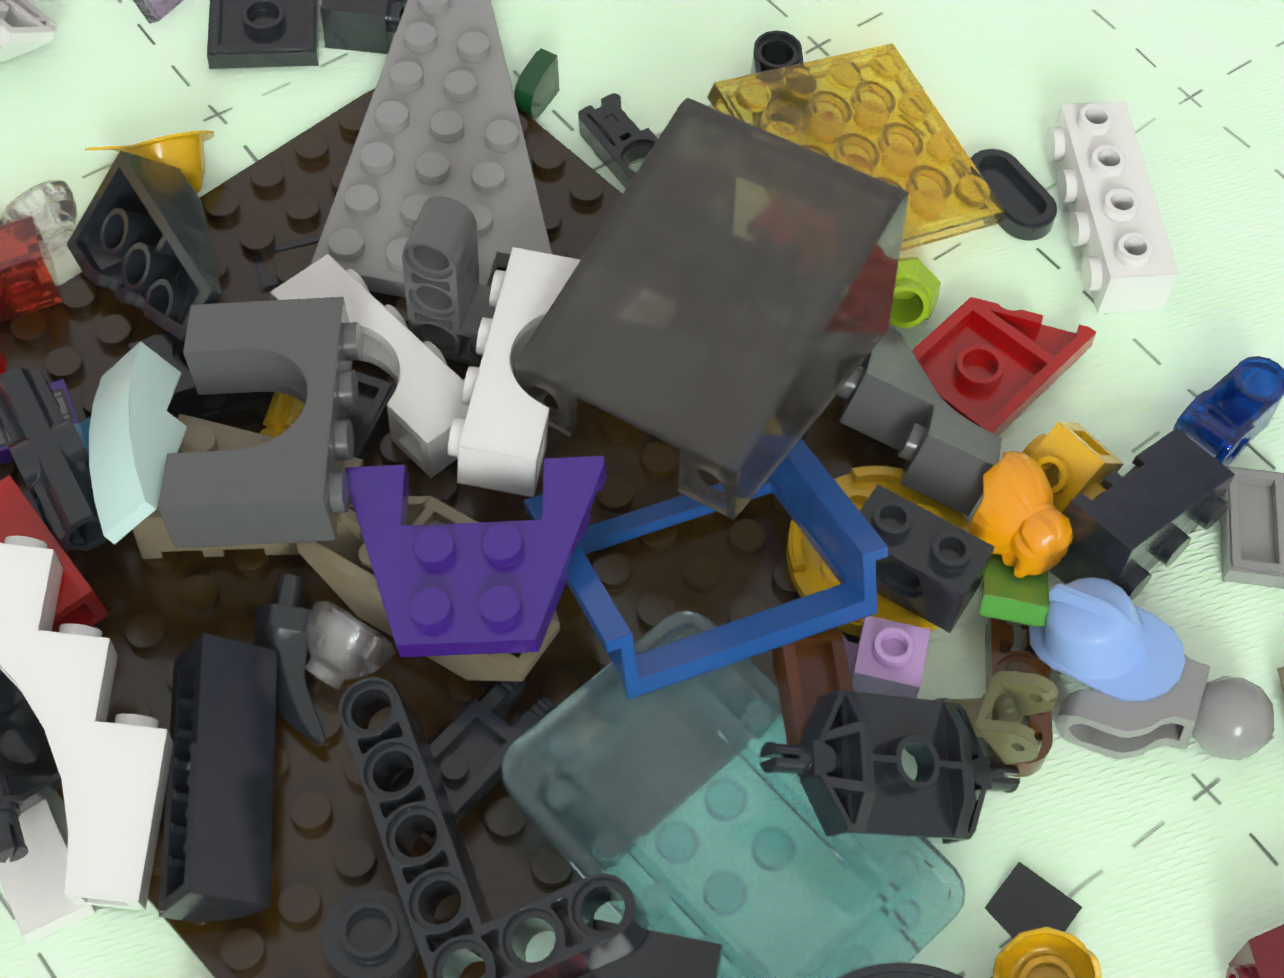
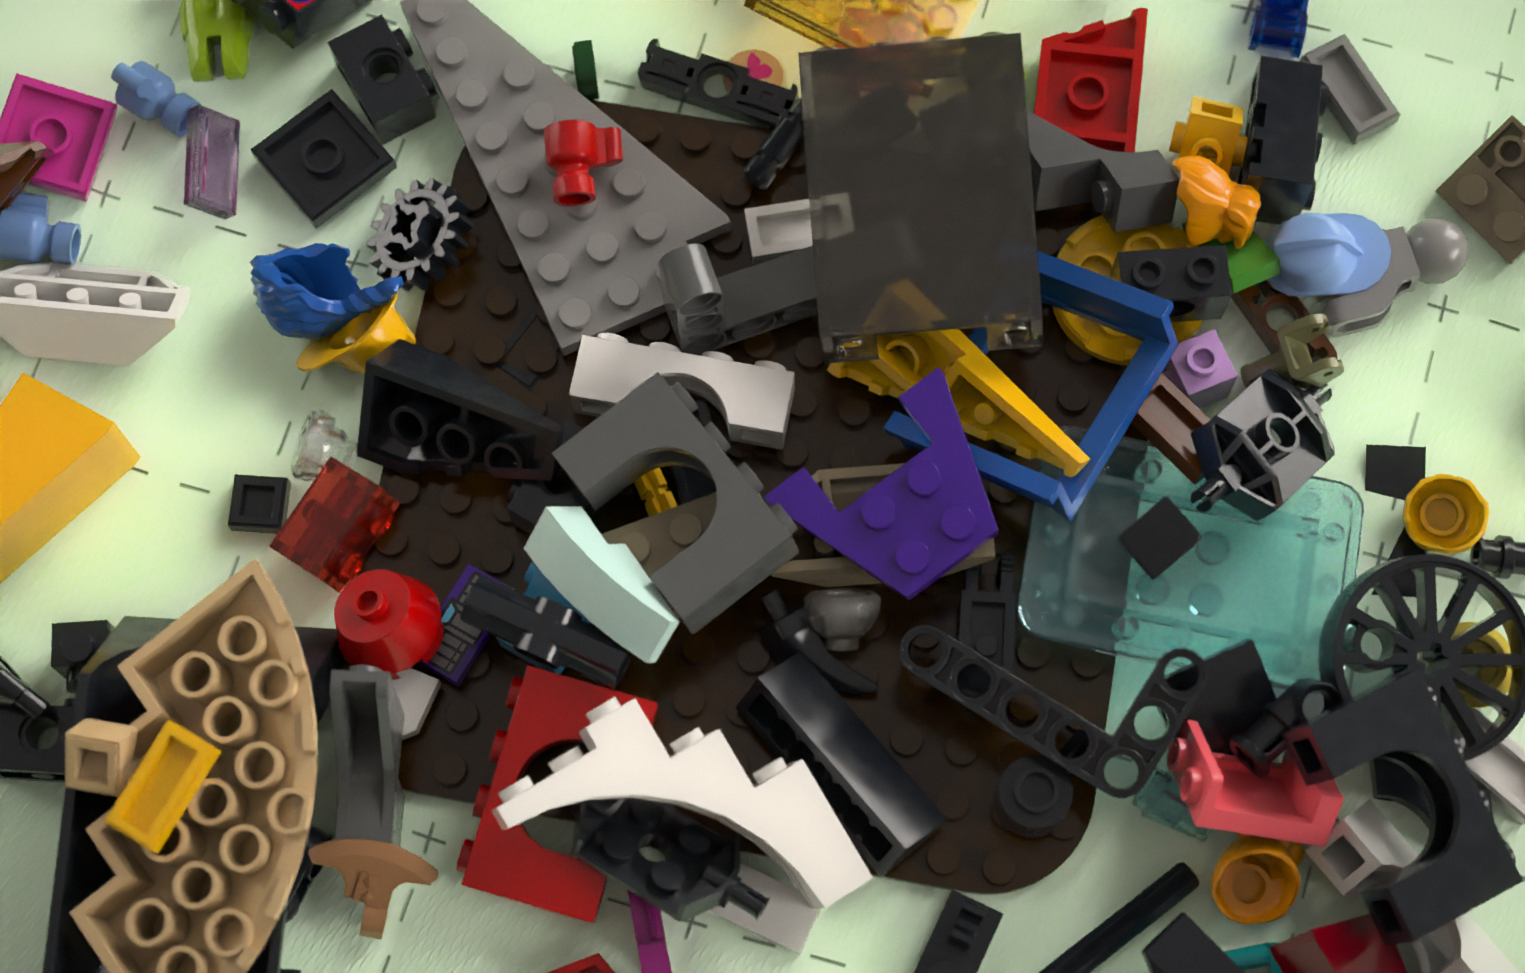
camera: 30 degrees left, 15 degrees up
white arch [448,247,586,497] -> none
none -> blue hair [249,243,404,340]
none -> black gear [366,178,473,292]
none -> red piece [544,120,623,206]
none -> yellow wedge [827,279,1090,478]
none -> black slope [1117,496,1202,581]

